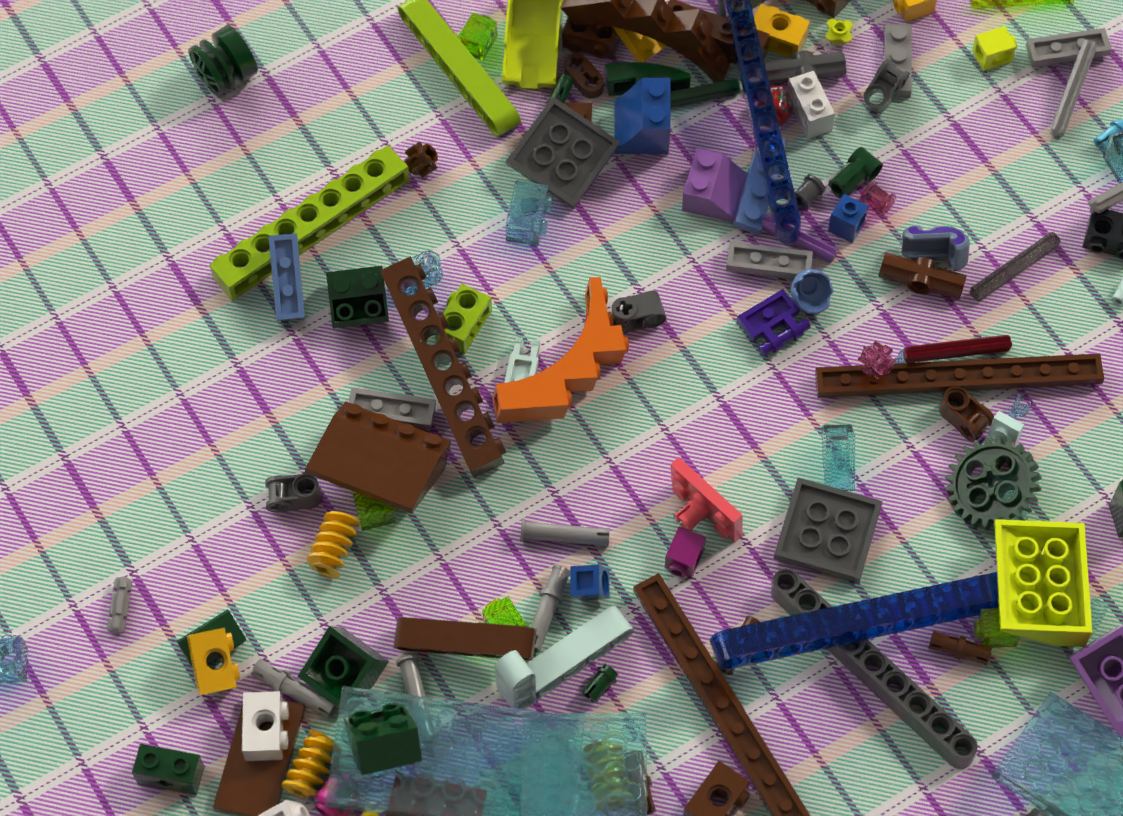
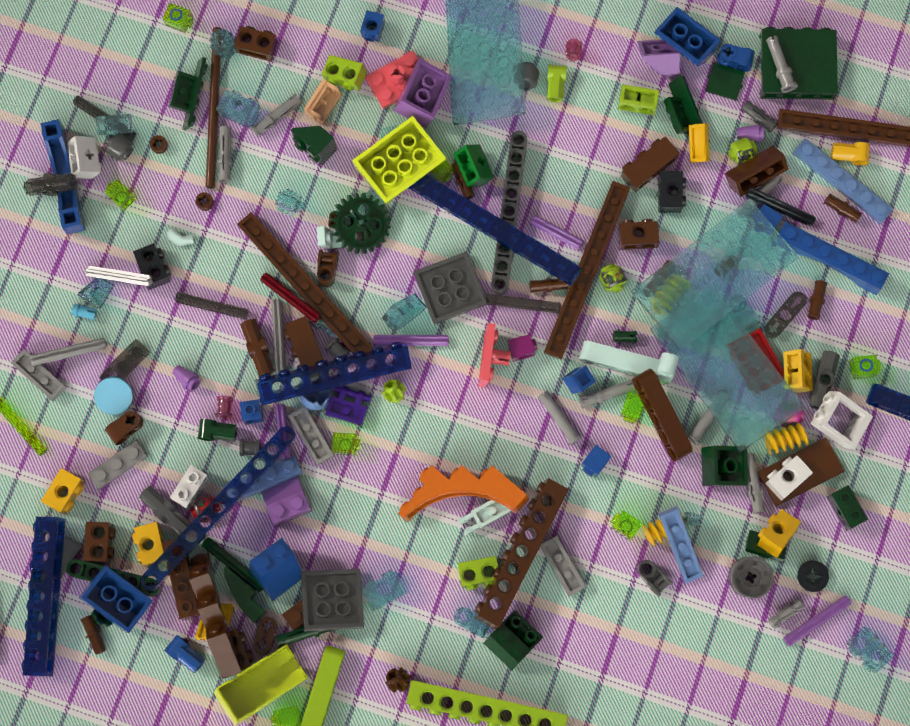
camera: 125 degrees left, 15 degrees up
medium blue container [268,233,305,322] -> none
reddish brown slope [305,401,451,514] -> none
dark green slope [343,703,422,776] -> none
dark grey piece [612,291,667,333] -> none
neon yellow plate [826,19,853,45] -> none
clear pink gear [858,341,896,379] -> none
dark grey piece [864,59,910,113] -> none
sand blue animal [901,225,970,271] -> none
neon yellow brick [972,26,1017,71] -> none
clear light blue hand [1008,394,1033,419] -> none
none -> medium azure tile [94,376,133,415]
none -> clear smoke hinge [100,339,151,380]
none -> reddish brown piece [105,411,143,446]
none -> medium lavender cone [172,365,201,391]
none -> clear blue brick [255,342,412,406]
none -> light grey axle [271,299,286,374]
none -> clear light blue head [275,189,304,216]
none -> reddish brown brick [284,316,328,380]
none -> dark grey bush [325,337,350,363]
none -> clear neon green brick [332,432,361,456]
none -> medium lavender axle [373,335,449,346]
none -> lime gear [381,379,407,403]
none -> green brick [453,144,494,187]
none -> clear smoke axle [486,294,561,313]
none -> medium lavender axle [531,215,583,249]
none -> blue brick [581,445,611,477]
none -> lime head [599,264,627,293]
none -> medium blue plate [658,506,703,584]
none -> clear light blue bush [683,512,702,526]
none -> flat silver wheel [728,556,774,599]
none -> medium lavender axle [783,595,851,647]
none -> black gear [797,560,829,592]

